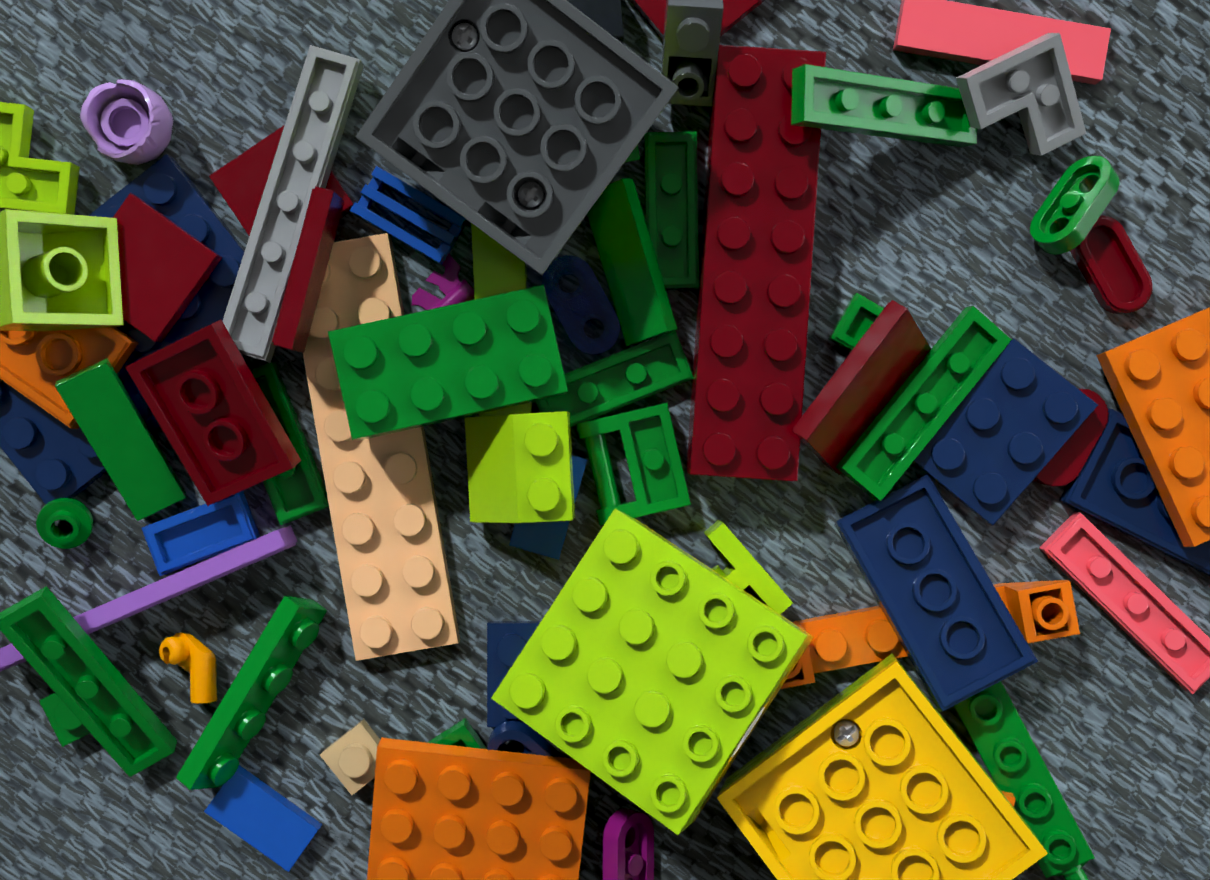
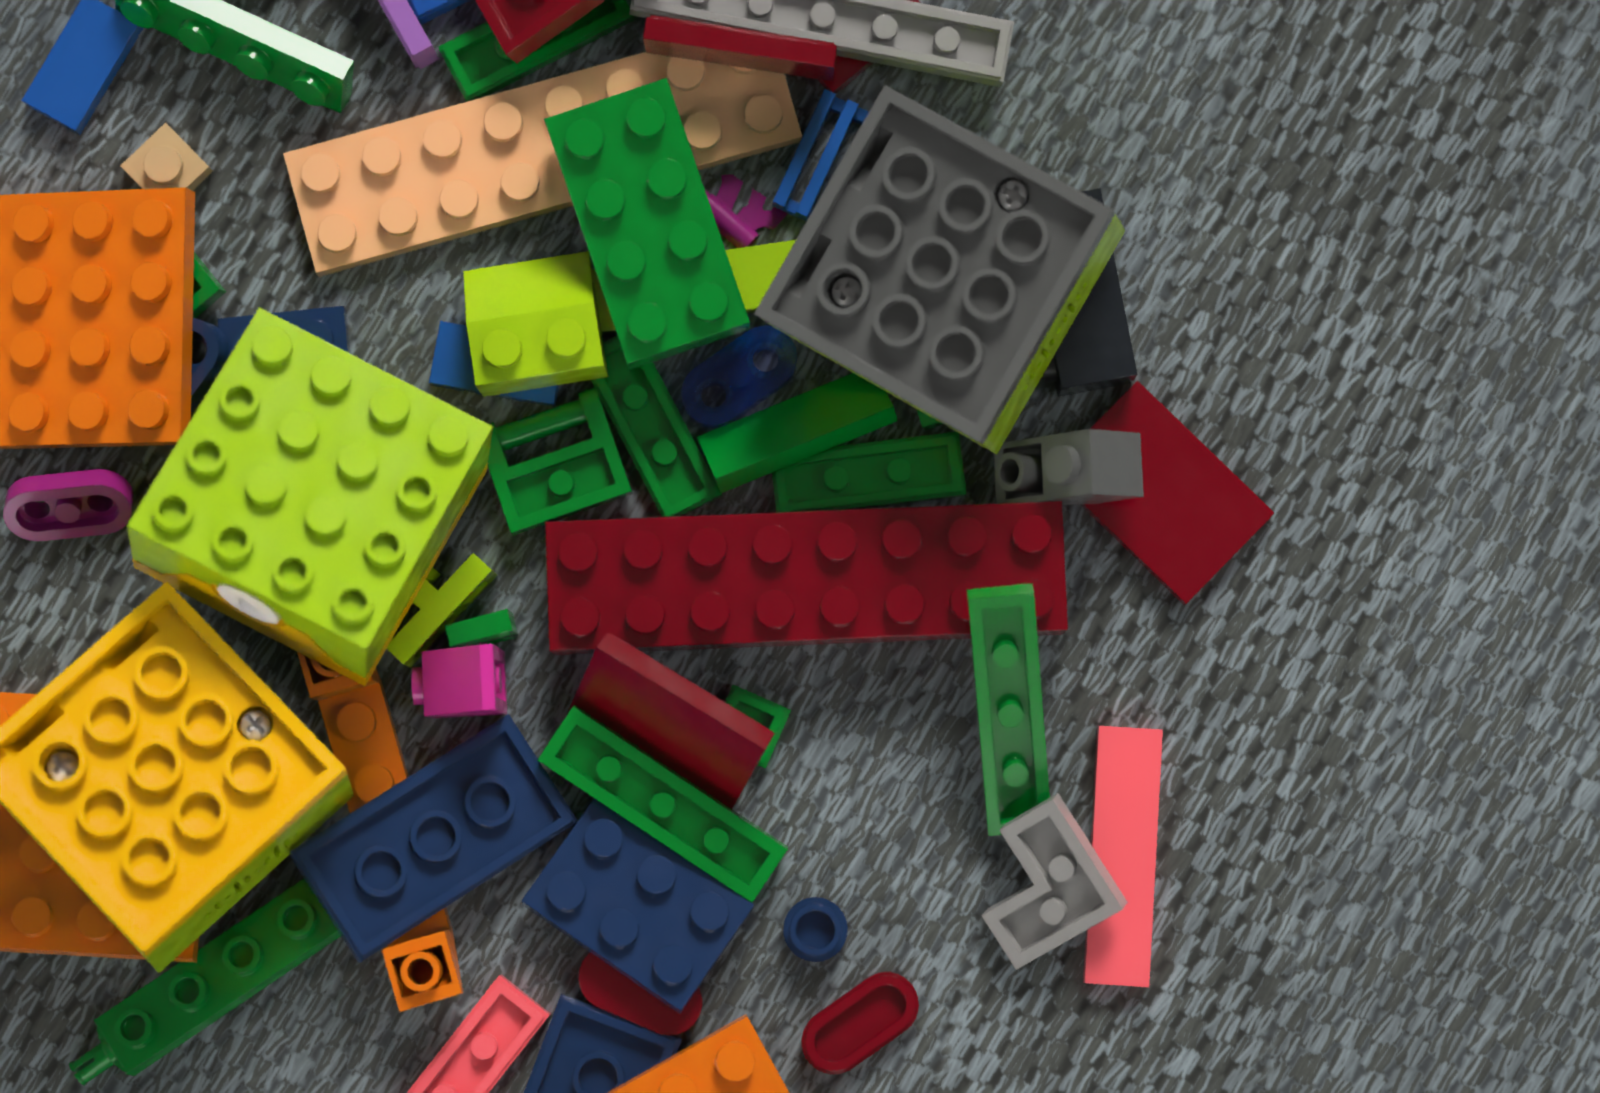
camera: 90 degrees right, 5 degrees down
green plate [1030,156,1119,255] -> none
none -> dark pink slope [411,644,507,719]
none -> green tile [445,609,518,648]
none -> dark blue plate [783,897,848,962]

